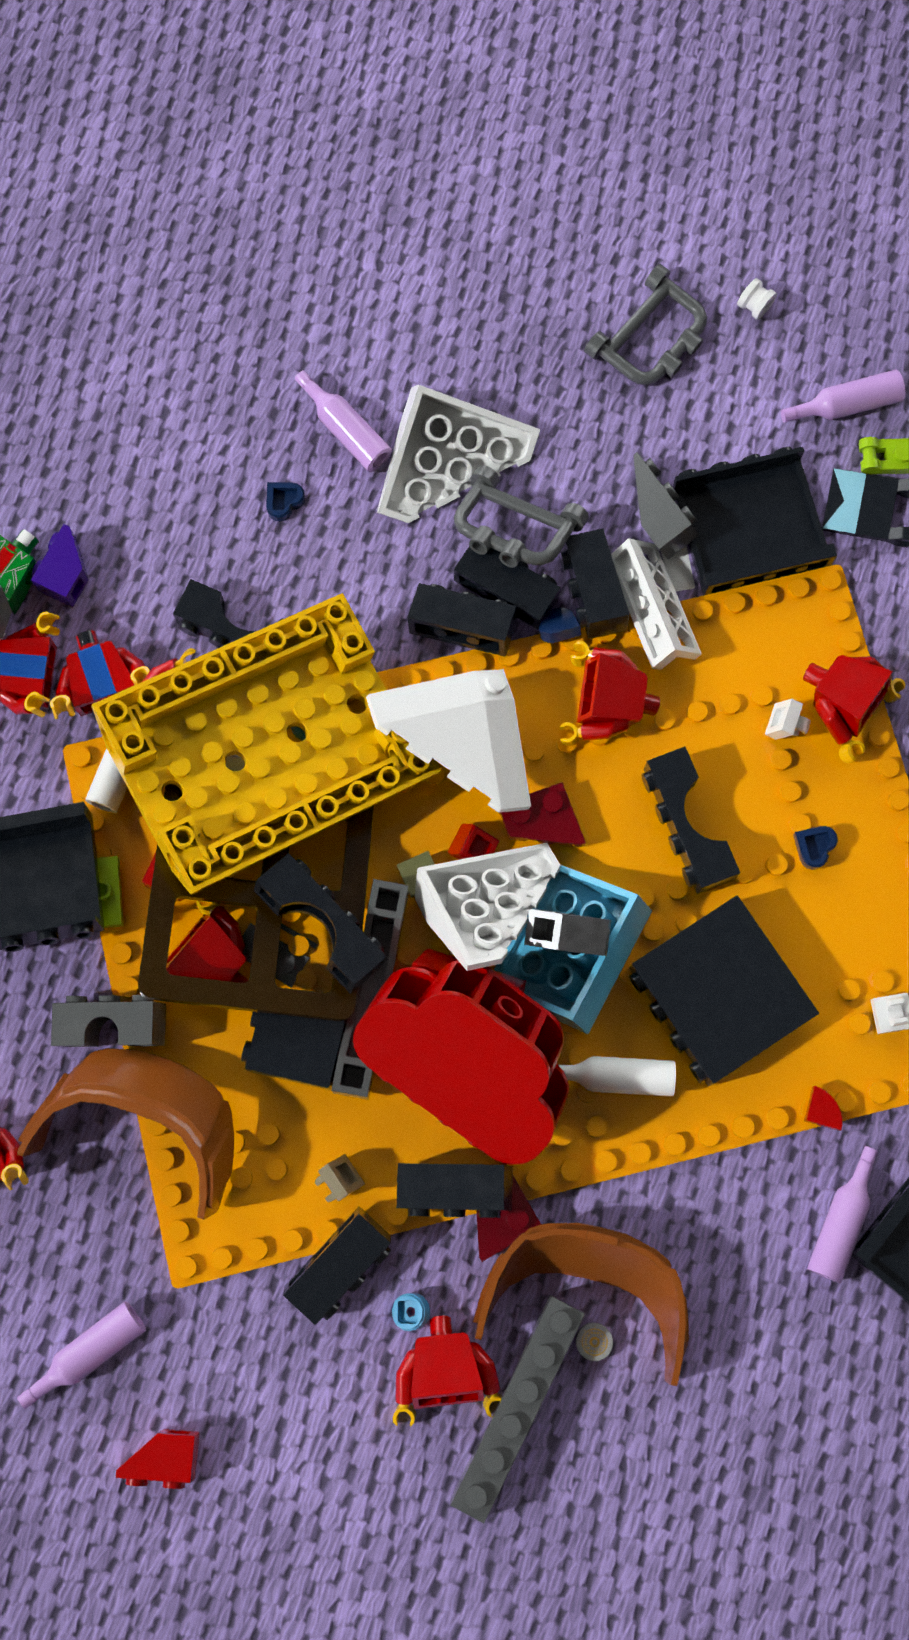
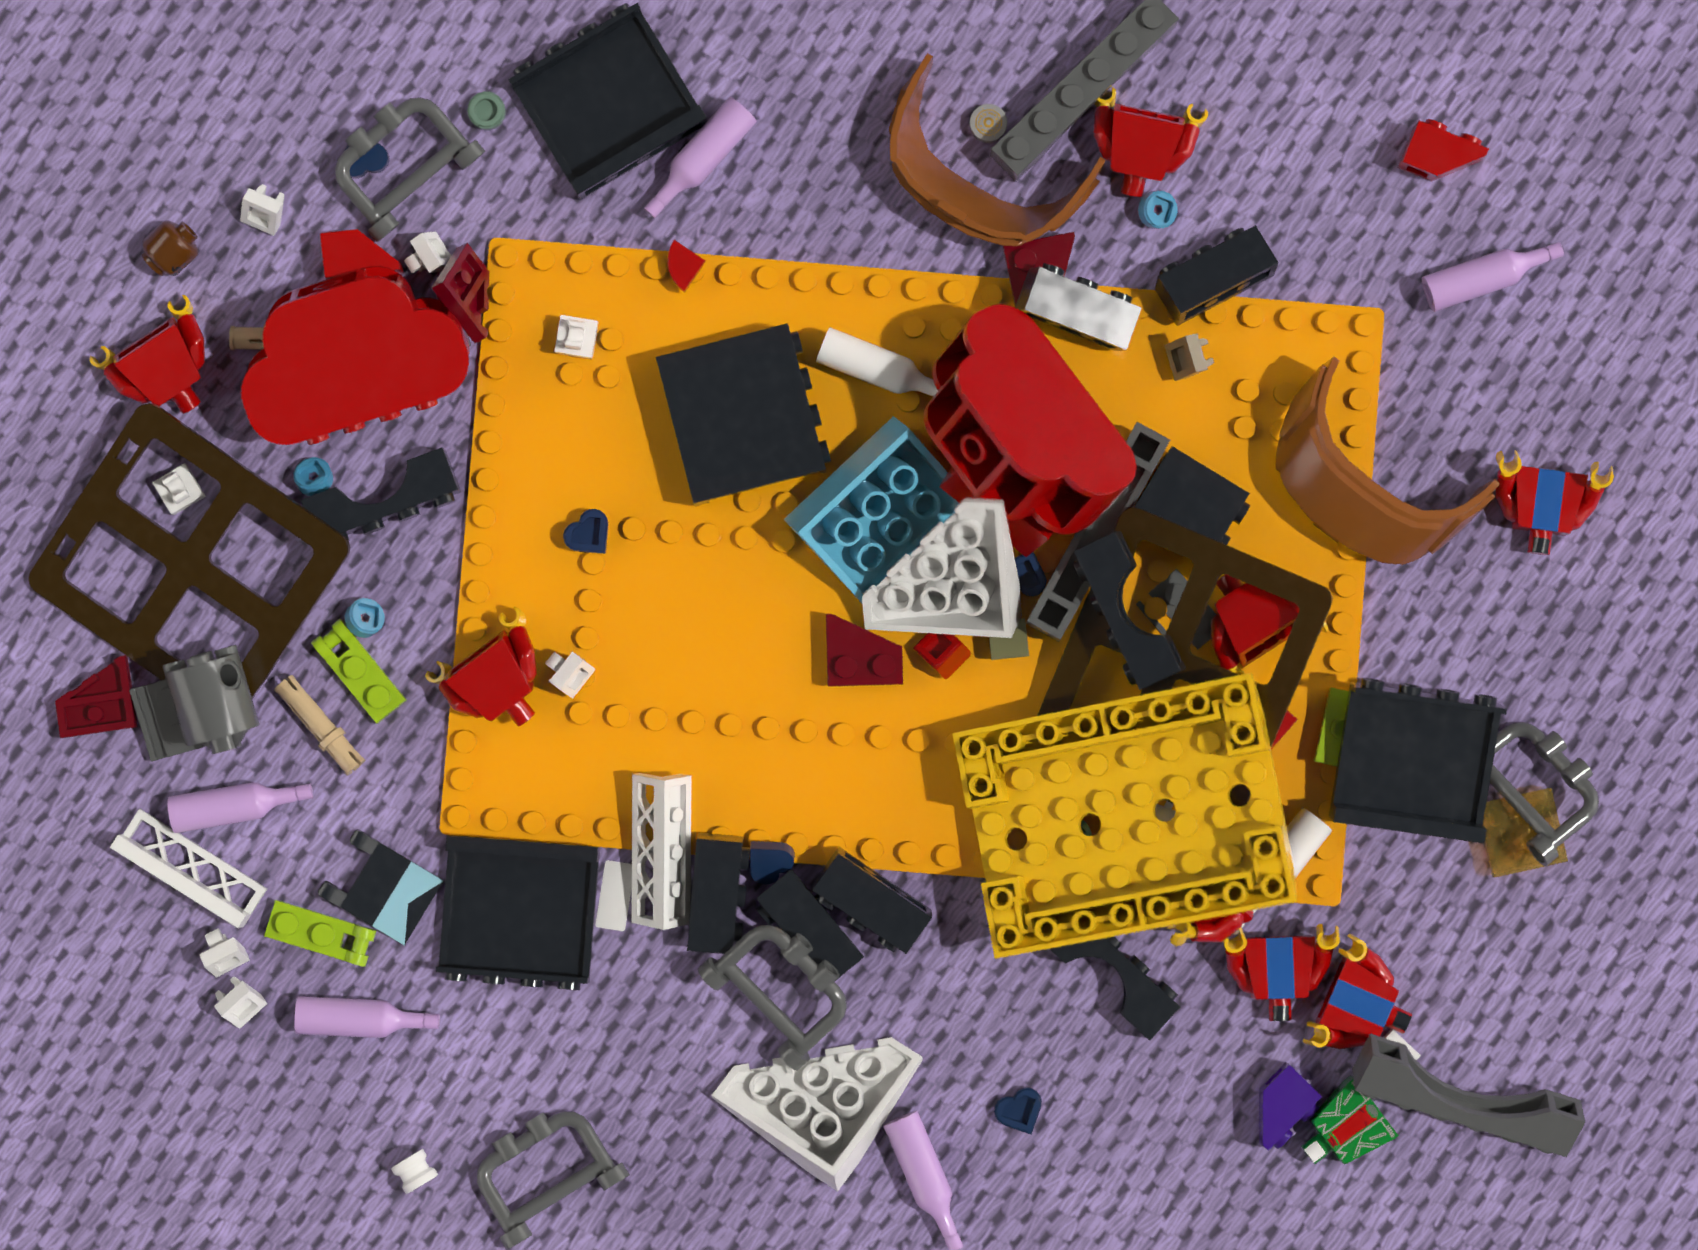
camera: 160 degrees left, 10 degrees up
dark grey arch [51,995,166,1047] -> none
white slope [366,669,531,813] -> none
flat silver slope [524,909,612,956] -> none
red torso [560,641,660,746] -> none
dark grey slope [633,452,700,559] -> none
black arch [641,746,740,894] -> none
none -> dark blue tile [1015,552,1047,597]

